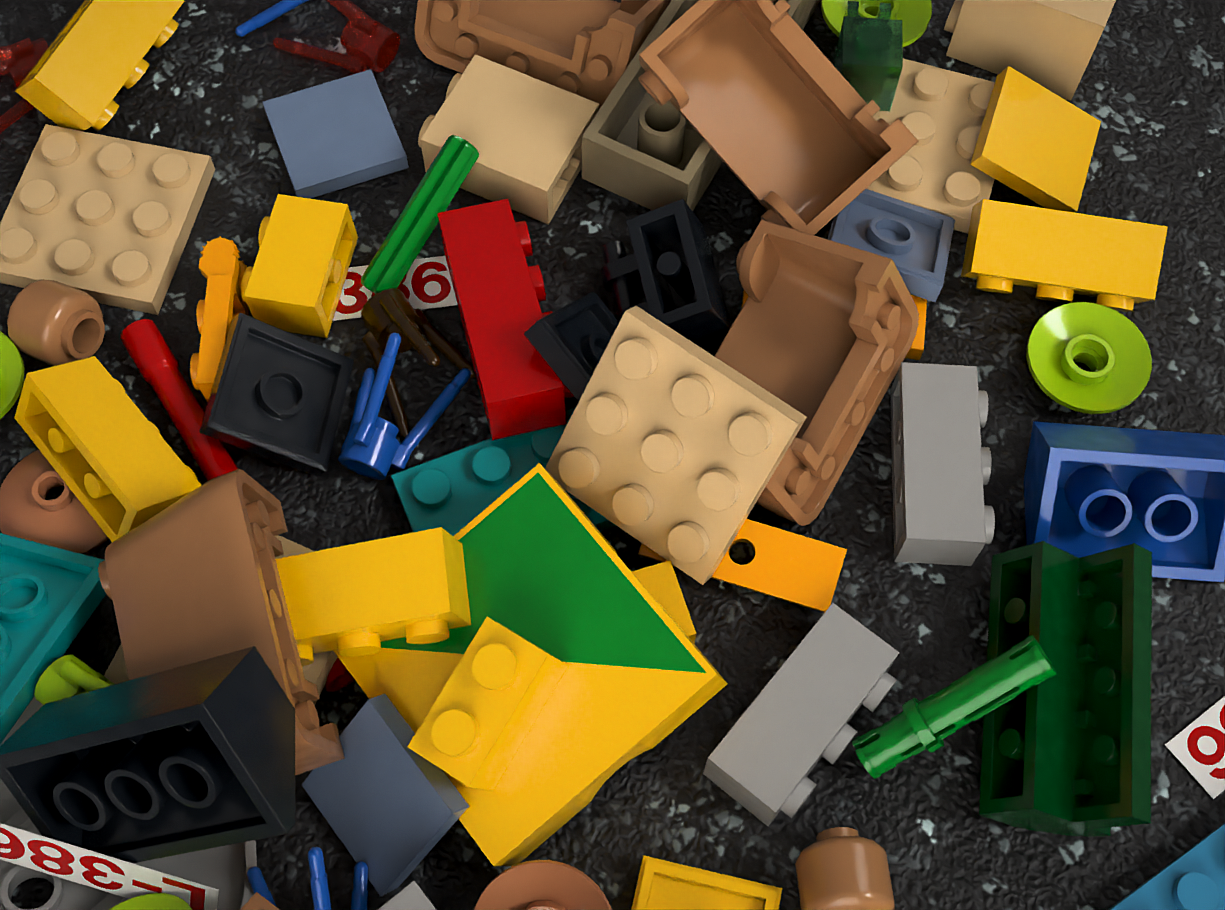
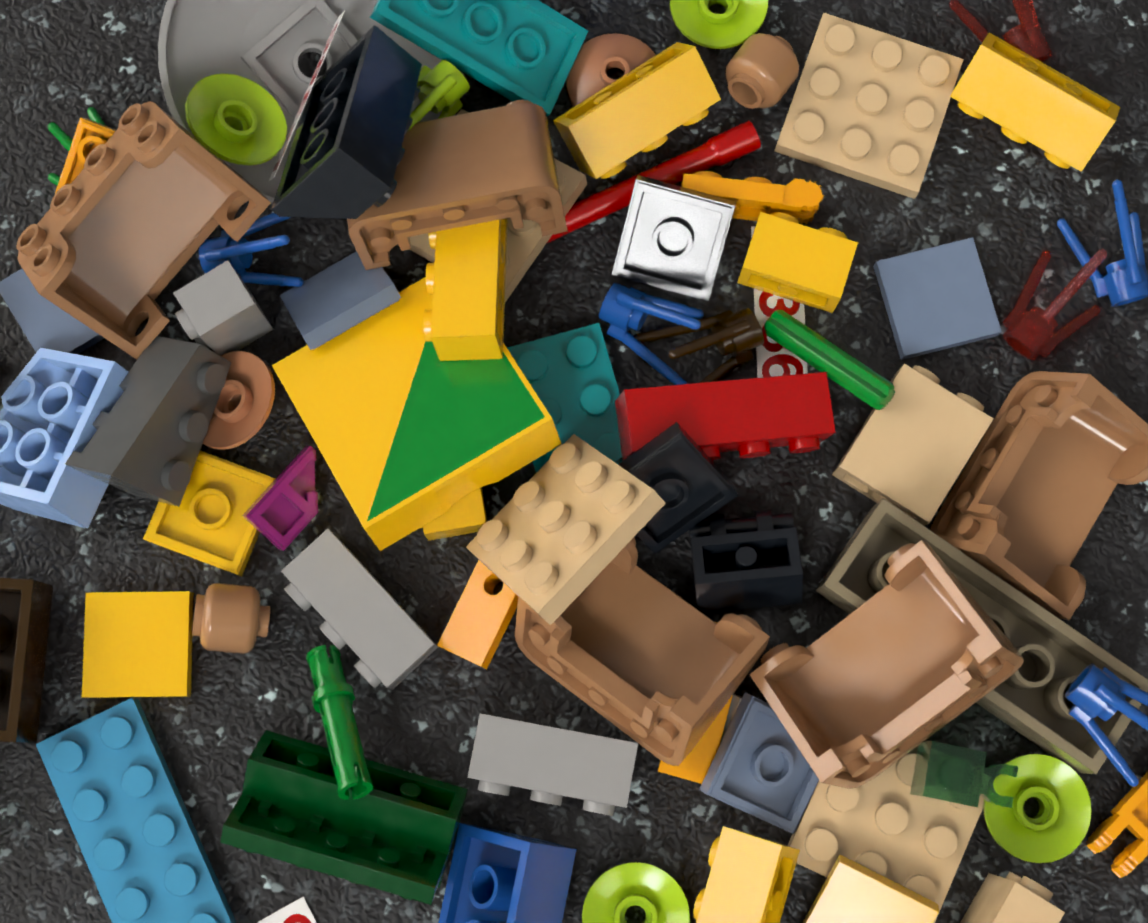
camera: 100 degrees right, 15 degrees up
yellow brick [407,617,569,791] -> none
none -> magenta tile [242,446,318,551]

